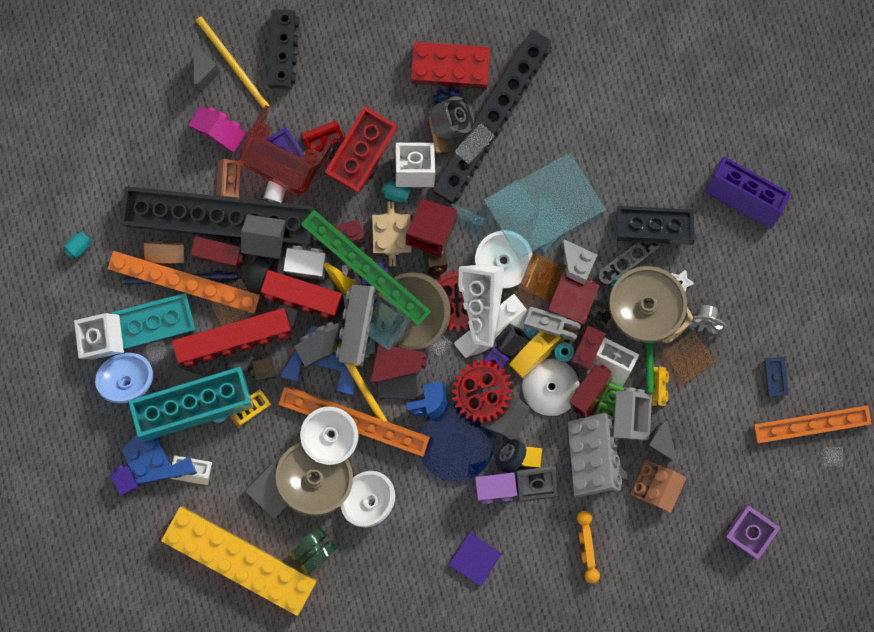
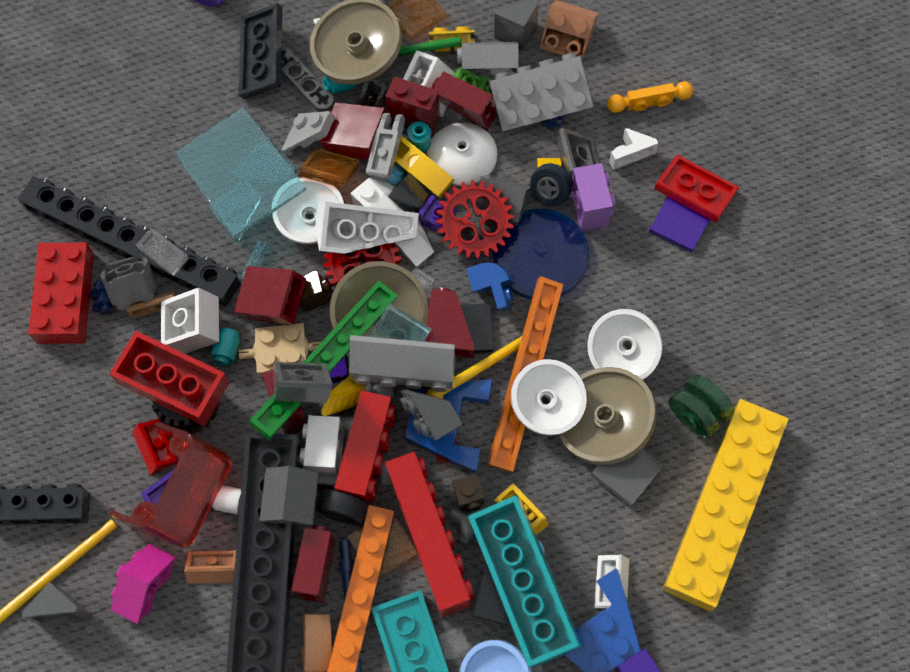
camera: 90 degrees left, 15 degrees down
none -> dark grey slope [274,362,332,403]
none -> white slope [609,128,658,170]
none -> red tile [654,154,739,223]

